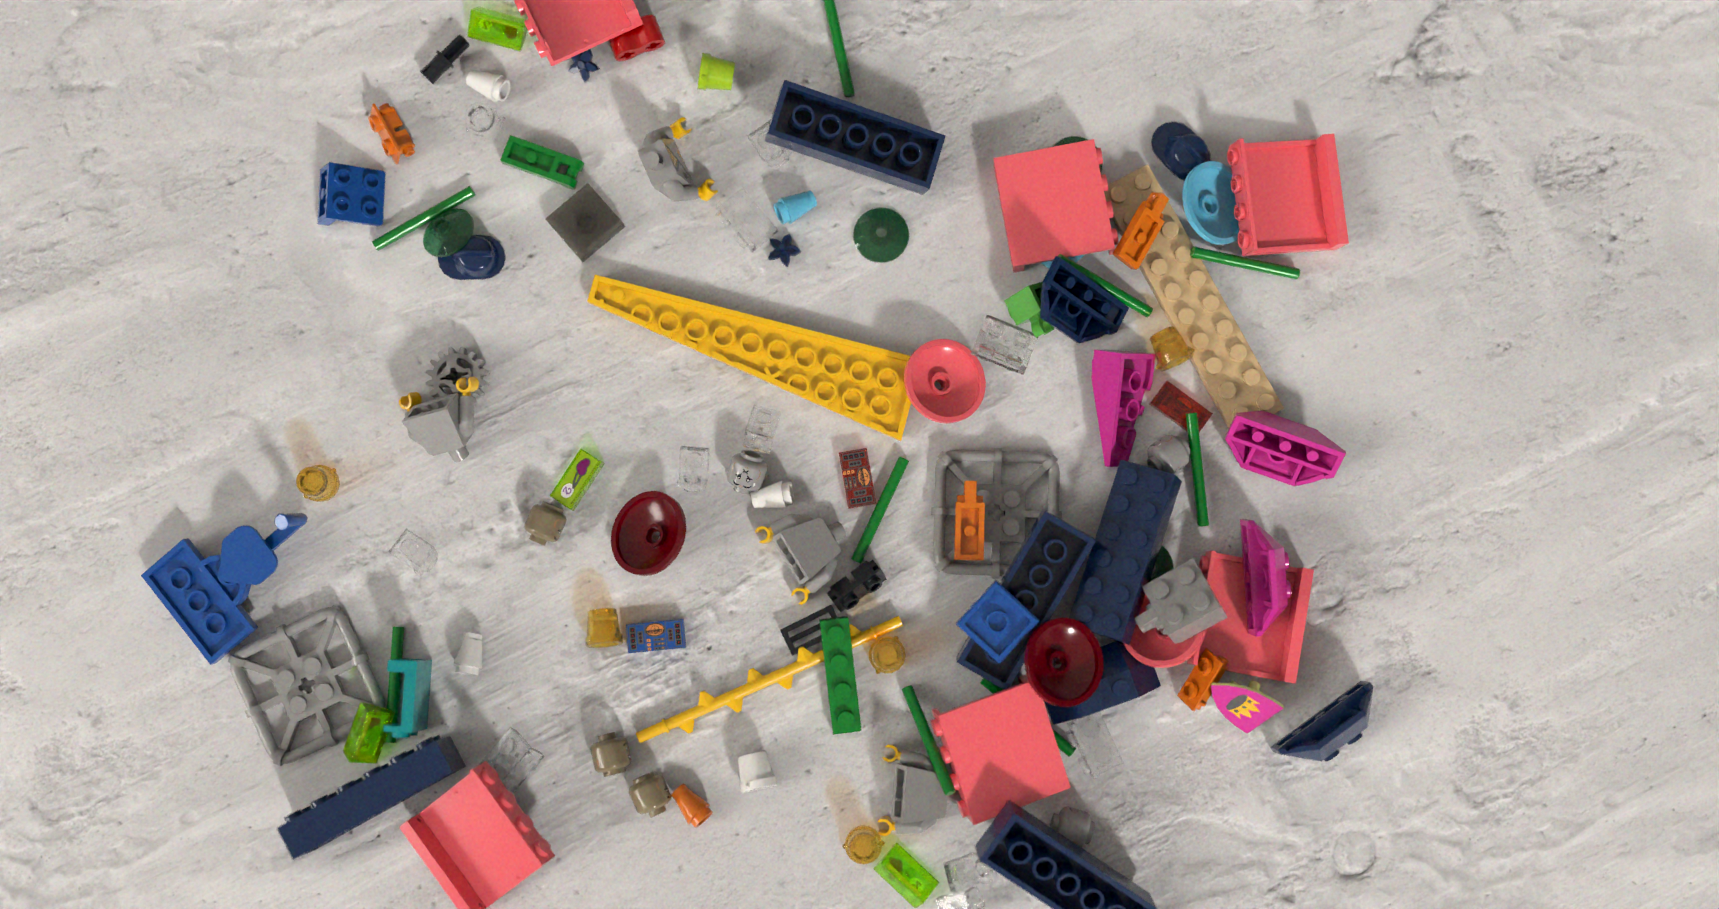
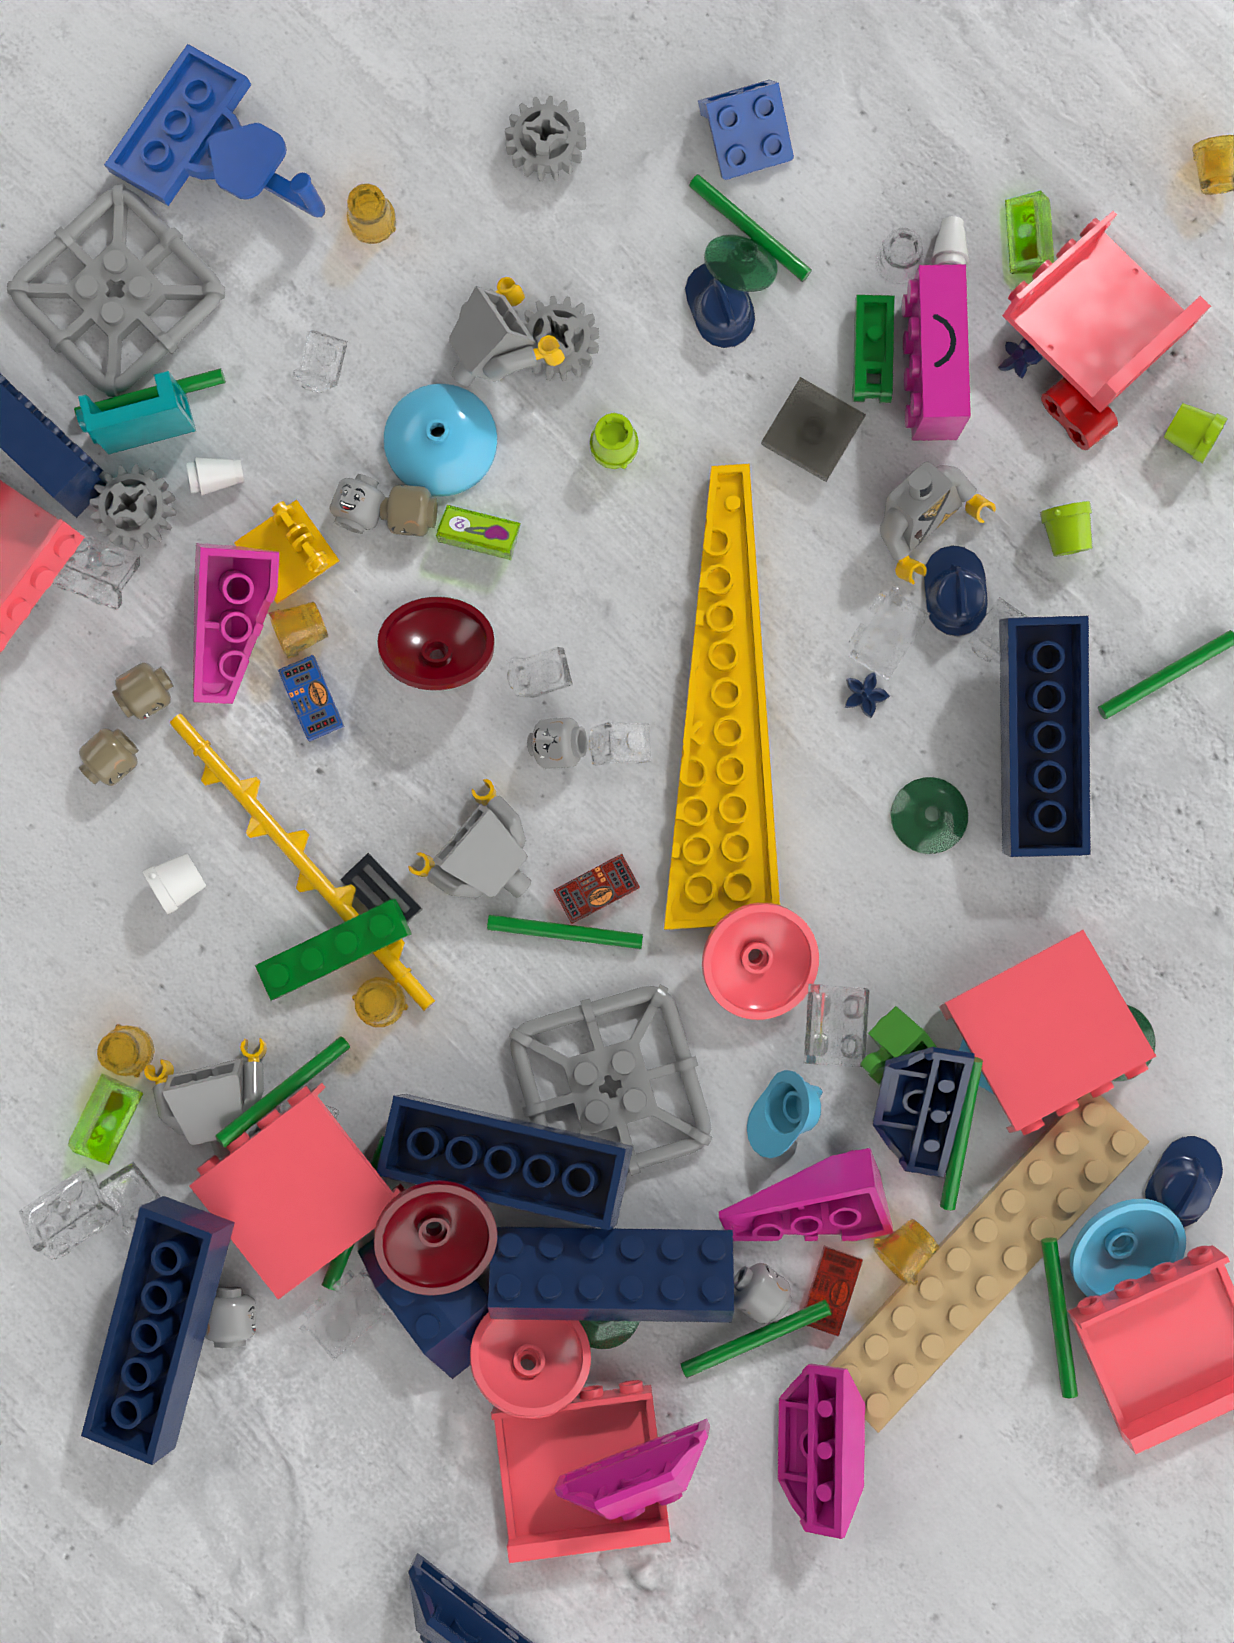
camera: 80 degrees right, 0 degrees up
clear neon green slope [343,702,395,764] -> none
orange hinge [368,103,415,164] -> none
black axle [420,35,469,84] -> none
orange cone [671,784,713,828] -> none
white cone [751,480,795,508] -> none
medium azure cone [773,191,817,224] -> none
black hinge [827,559,887,612] -> none
orange hinge [954,480,985,561] -> none
blue plate [956,580,1039,664] -> none
orange hinge [1112,192,1169,270] -> none
light grey hinge [1134,558,1227,643] -> none
orange hinge [1177,648,1229,711] -> none
dark pink shield [1211,681,1284,734] -> none
none -> light grey gear [90,464,177,550]
none -> dark pink wedge [193,543,279,704]
none -> yellow hinge [234,499,340,604]
none -> light grey head [329,474,385,534]
none -> medium azure dish [384,384,498,496]
none -> light grey gear [505,96,586,182]
none -> lime piece [590,413,639,469]
none -> medium azure piece [747,1070,823,1158]
none -> dark pink brick [902,264,971,441]
none -> dark blue piece [924,545,988,636]

